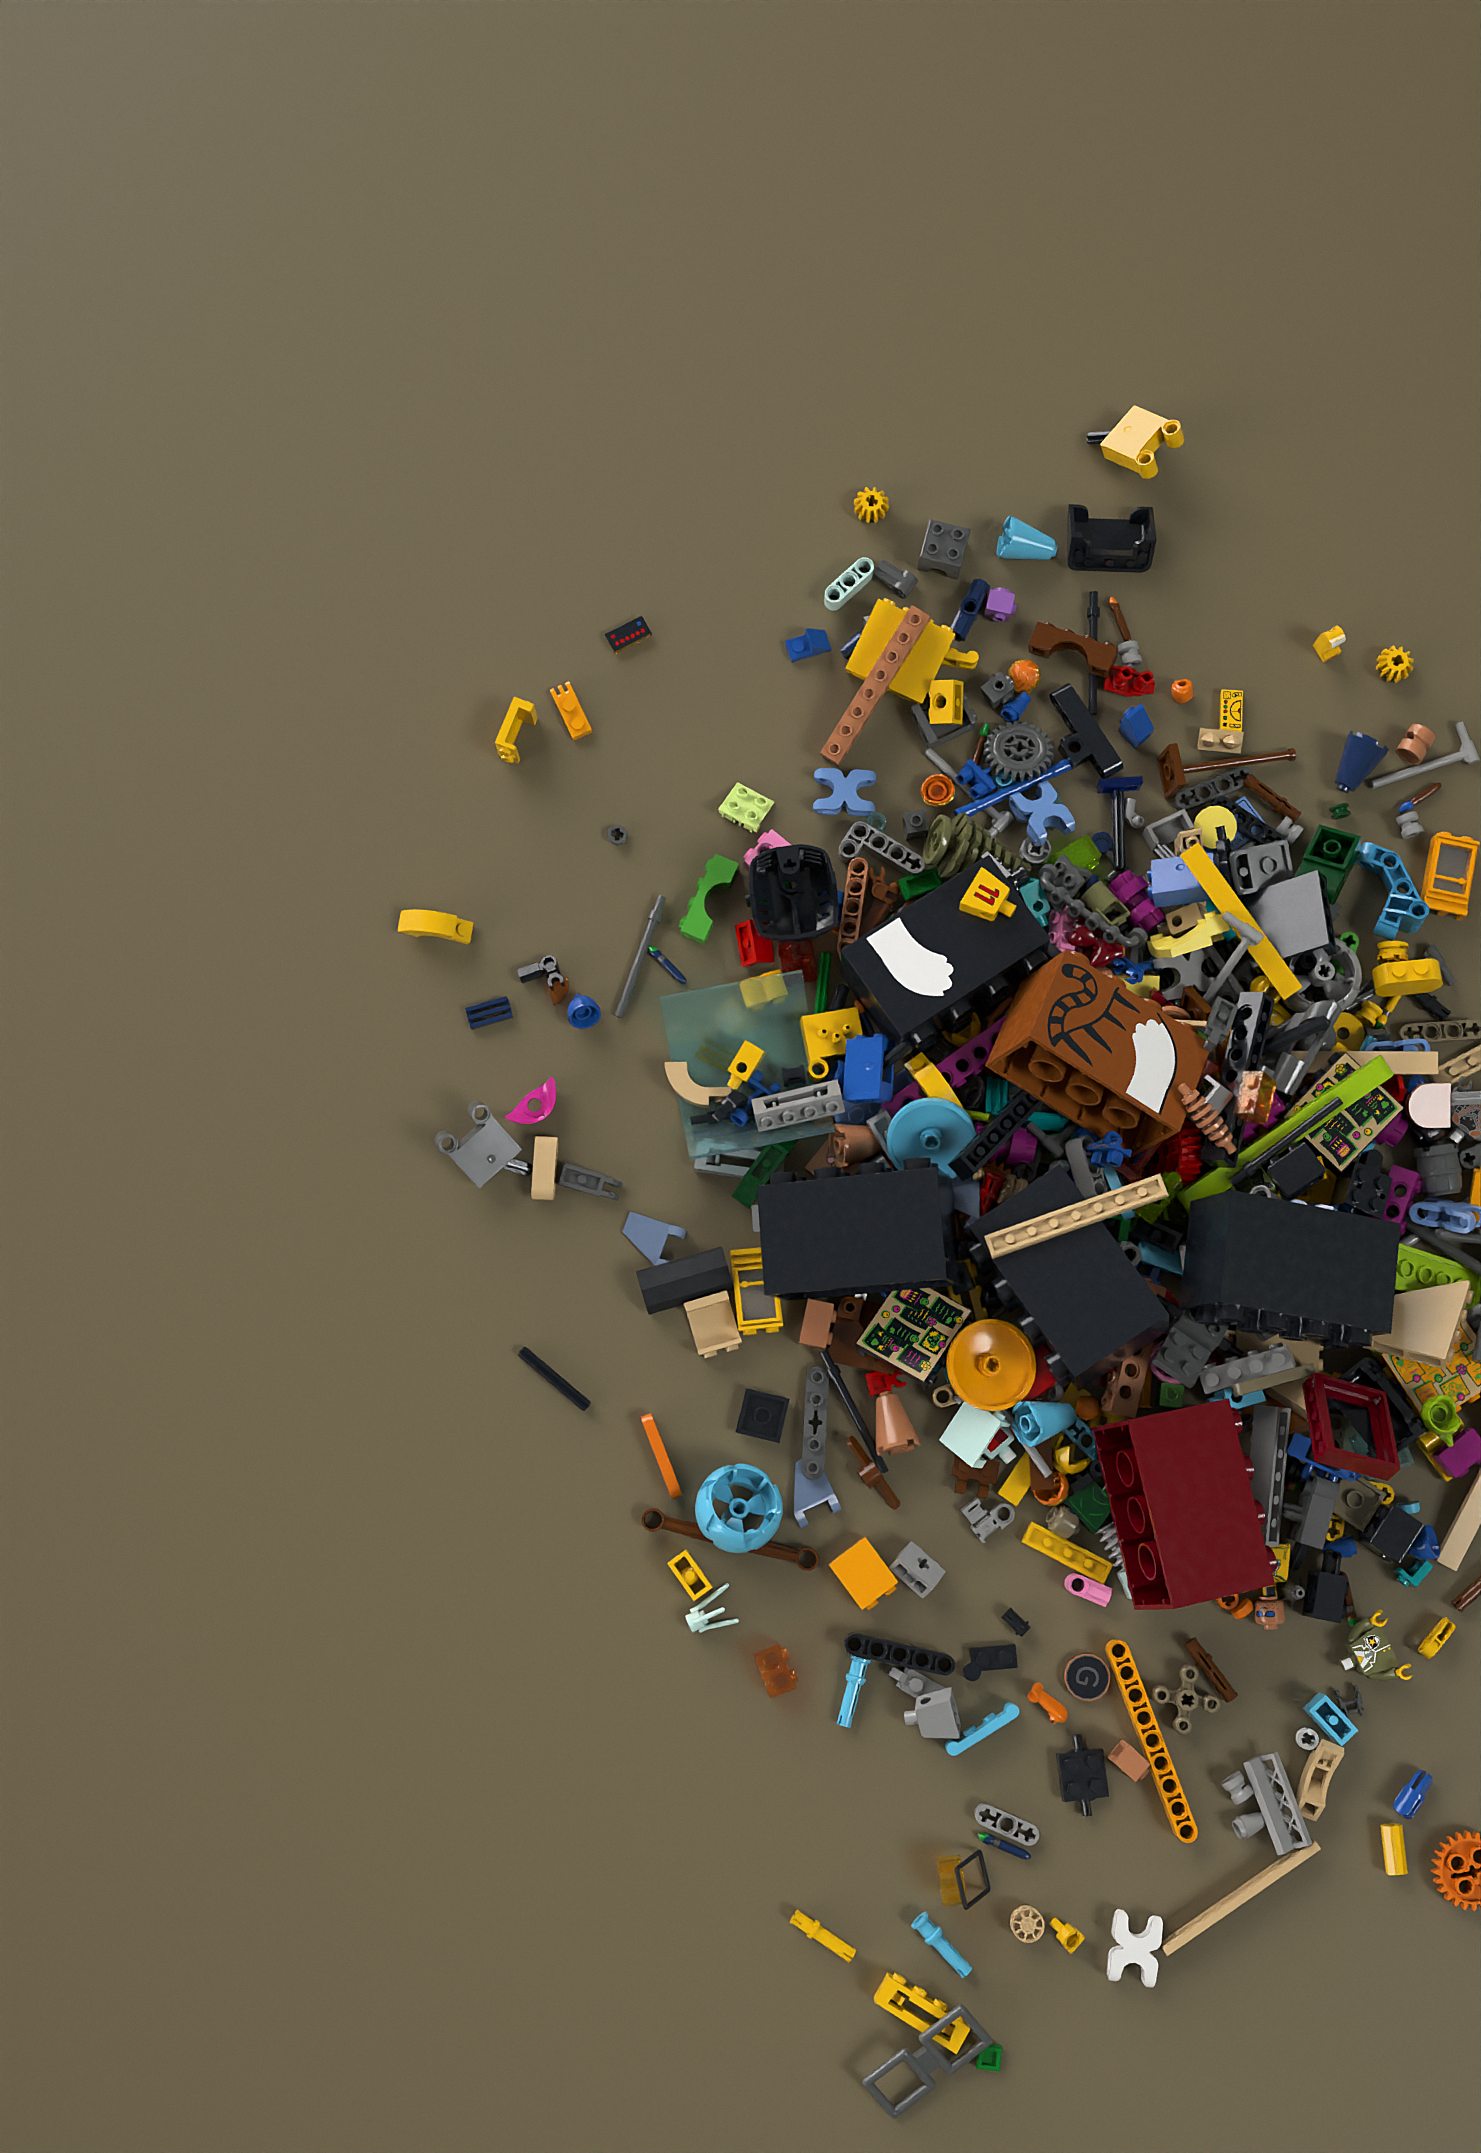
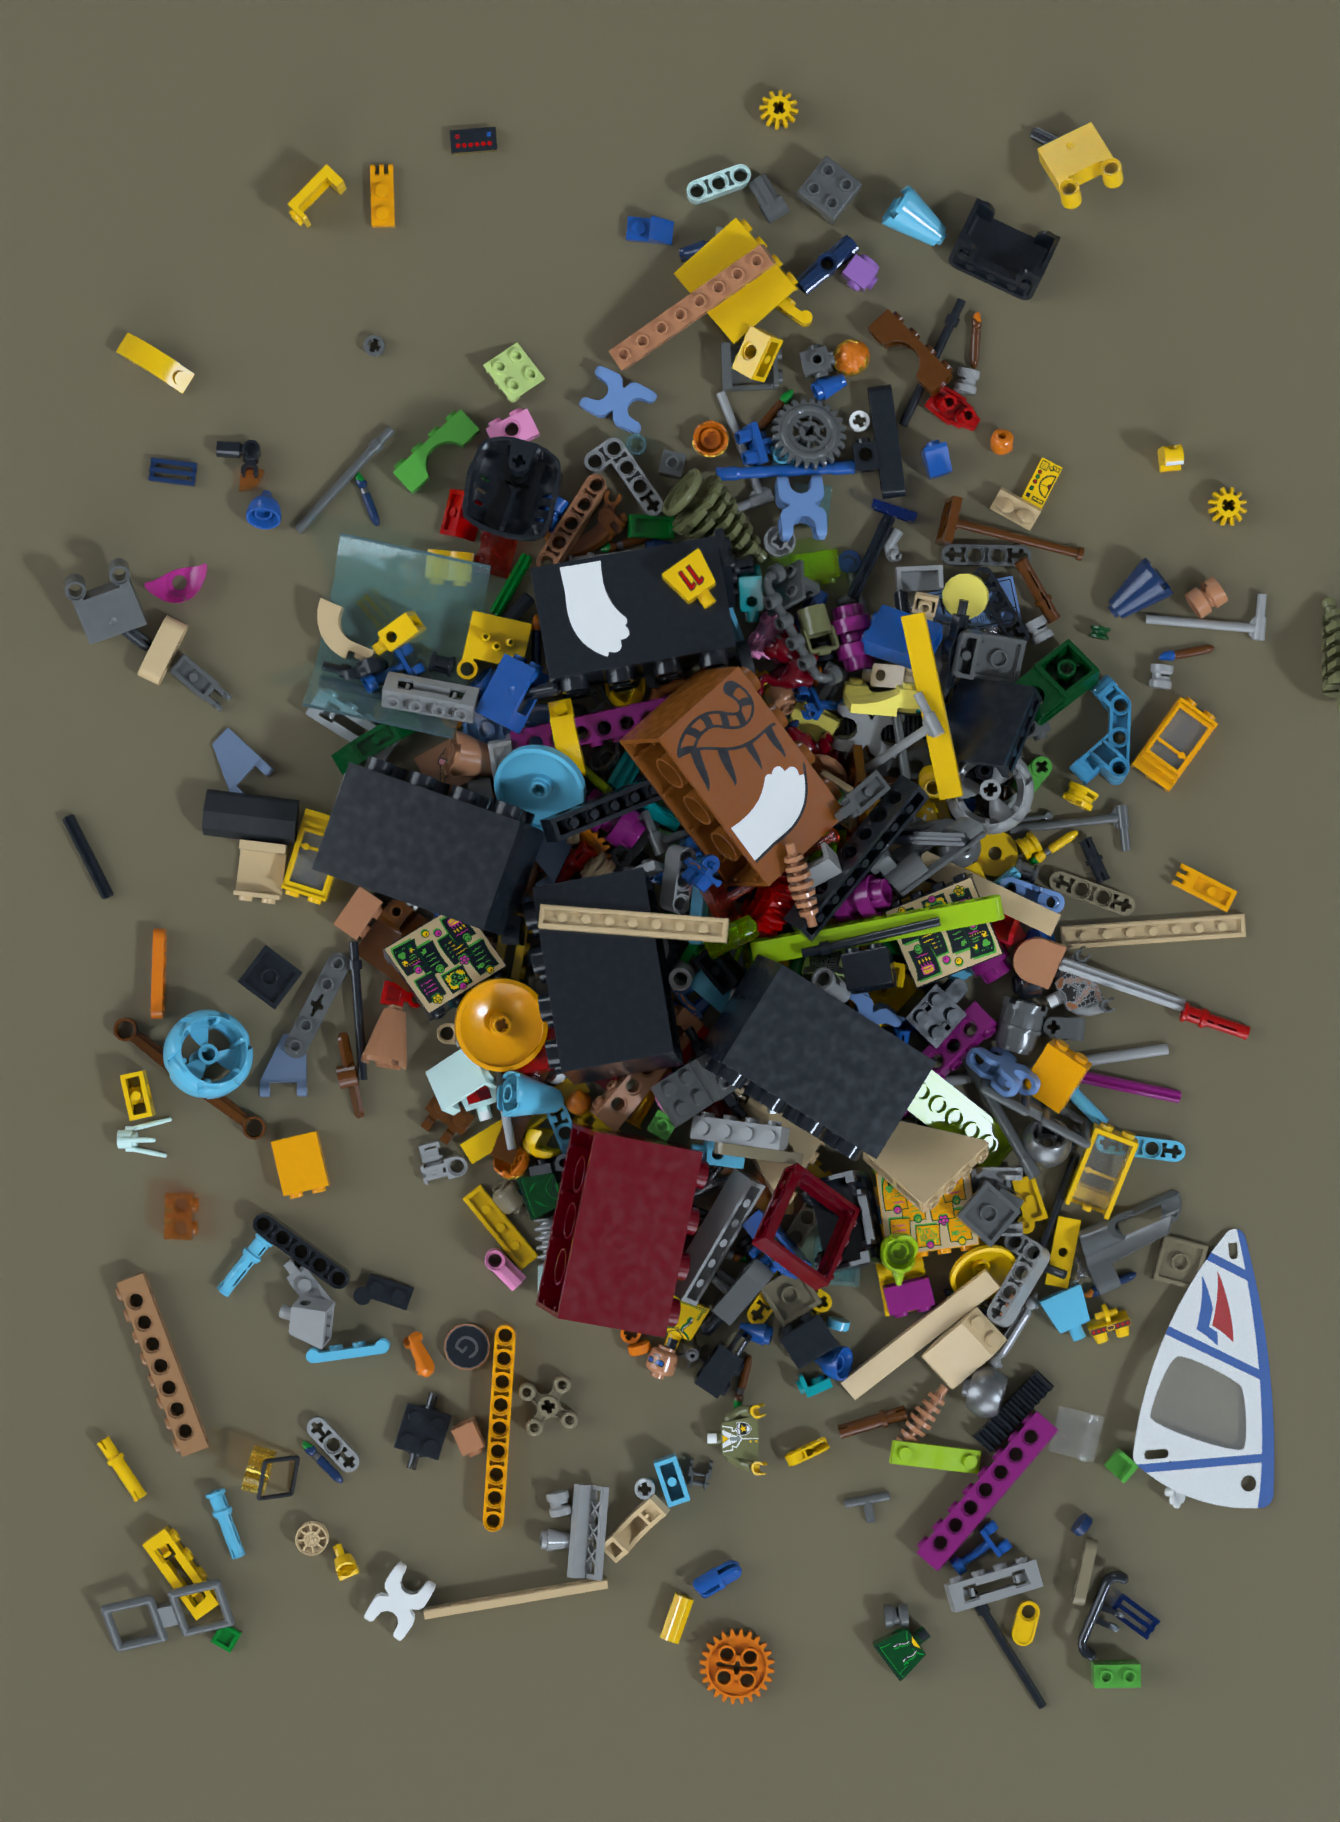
camera: 20 degrees right, 10 degrees up
light grey brick [889,1541,946,1598] -> none
black pin [1001,1607,1031,1637] -> none
reddish brown pin [1184,1637,1238,1703] -> none
clear orange brick [1233,1071,1277,1124] -> none
yellow brick [1372,958,1443,997] -> none
none -> medium nougat brick [115,1271,211,1457]
none -> white bush [849,410,870,433]

